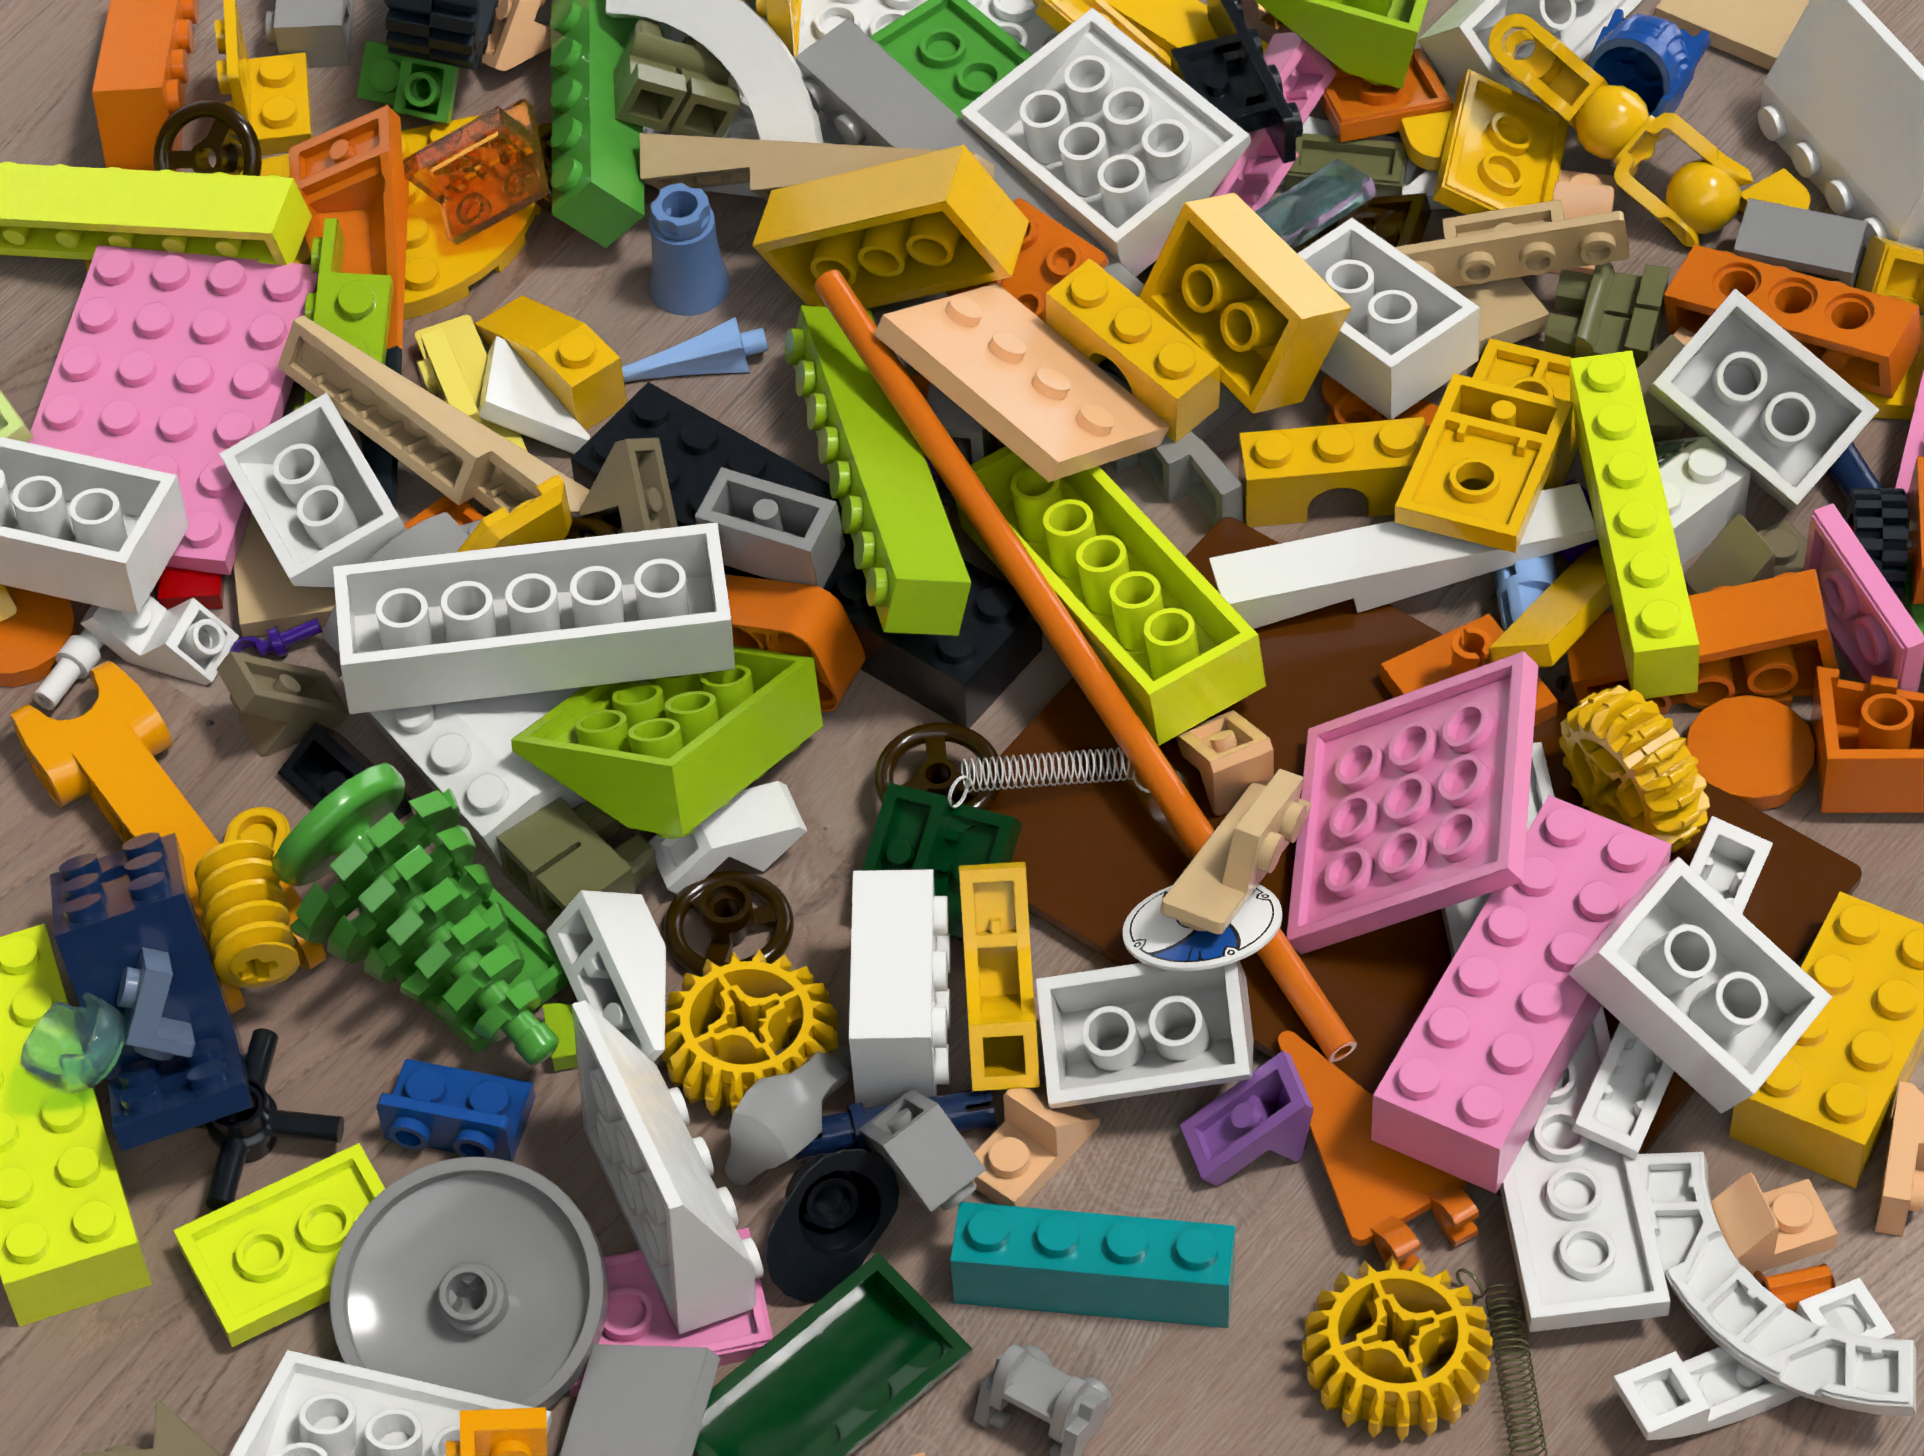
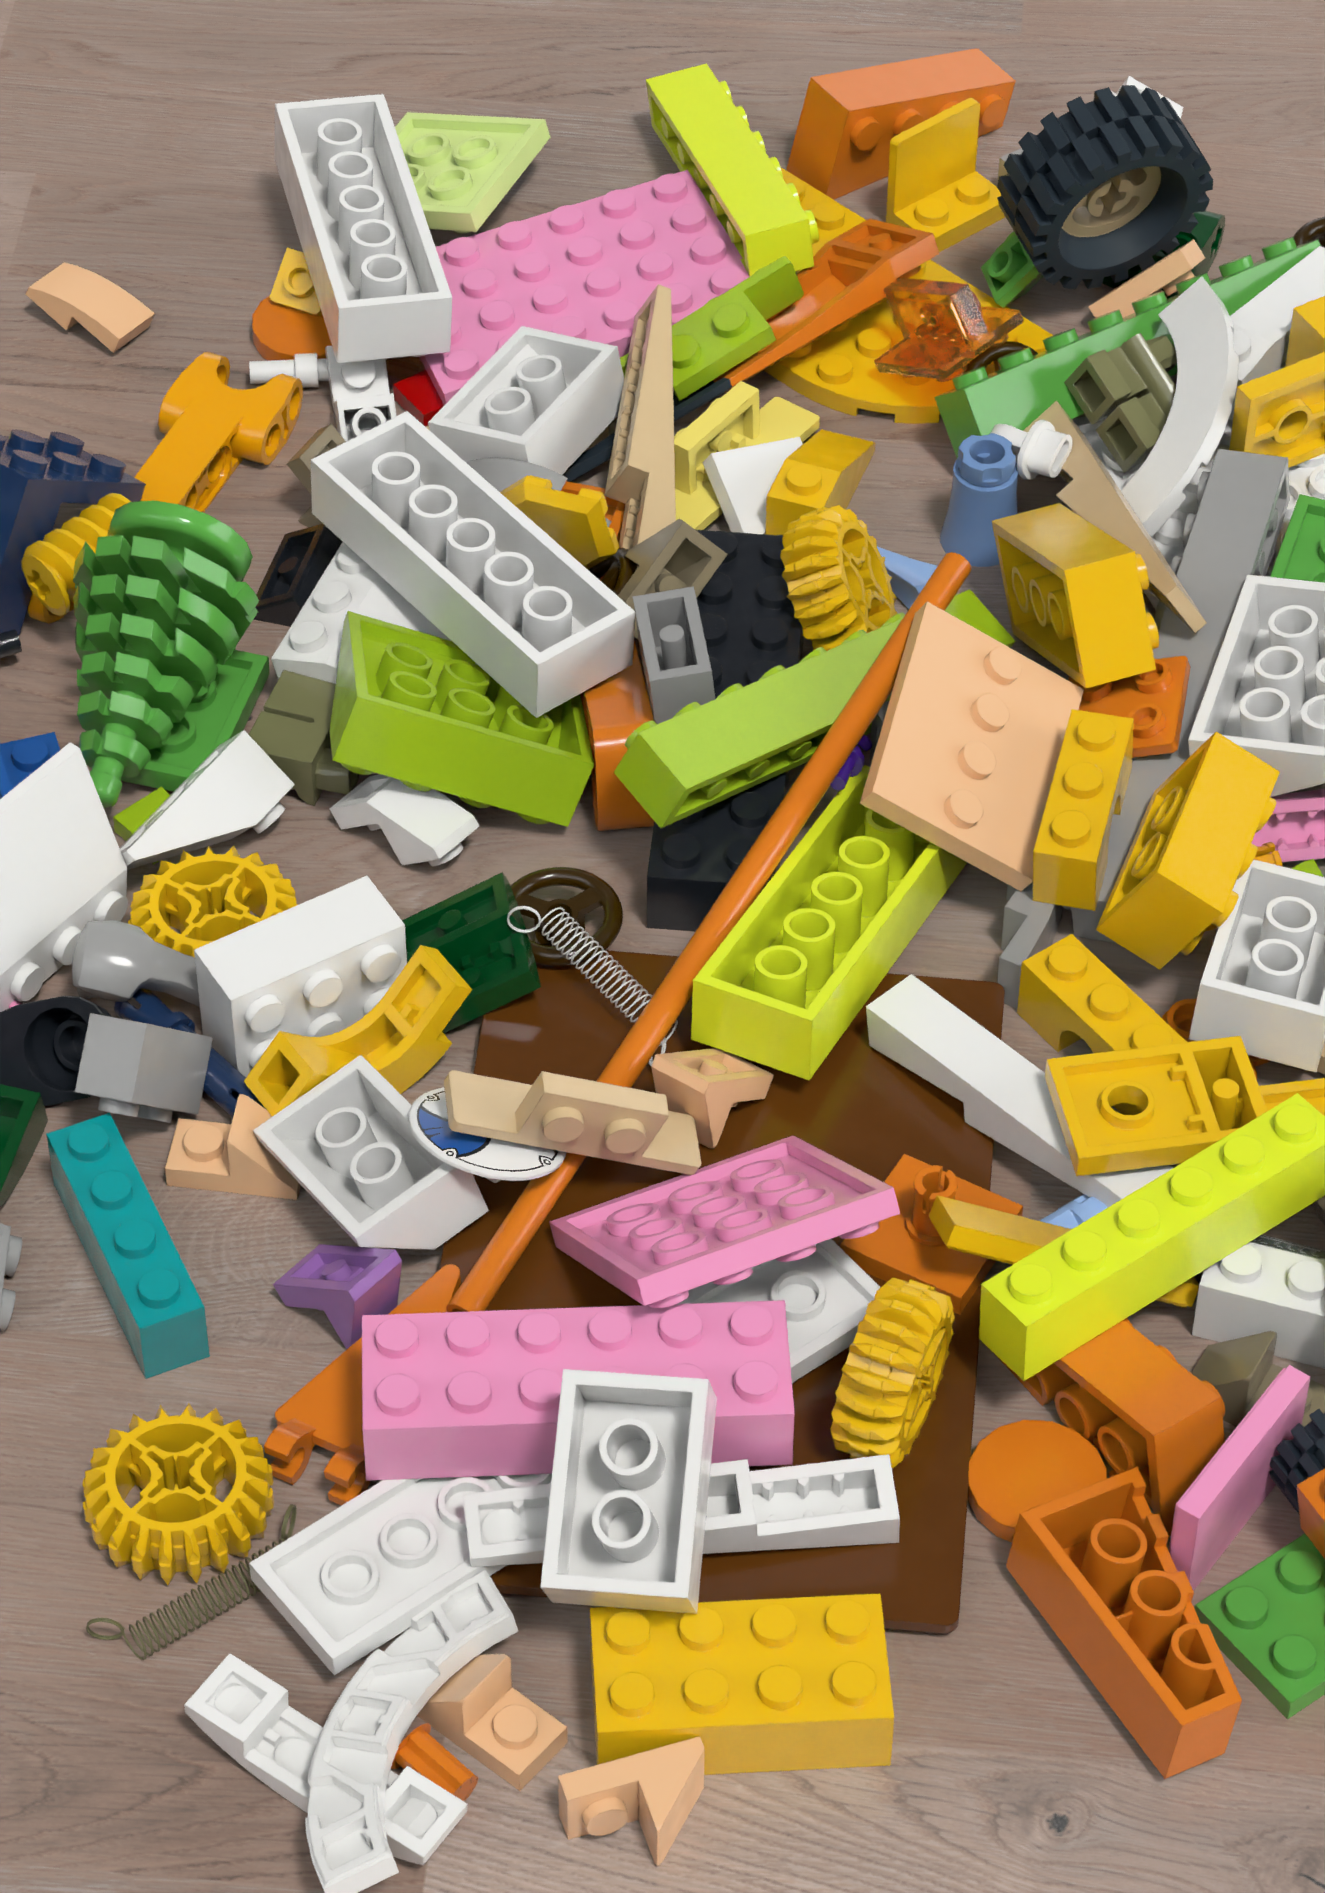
camera: 55 degrees right, 5 degrees down
dark brown piece [153,100,262,176] -> none
dark brown piece [664,871,794,977] -> none
none -> yellow gear [780,505,897,651]
none -> white piece [991,420,1073,480]

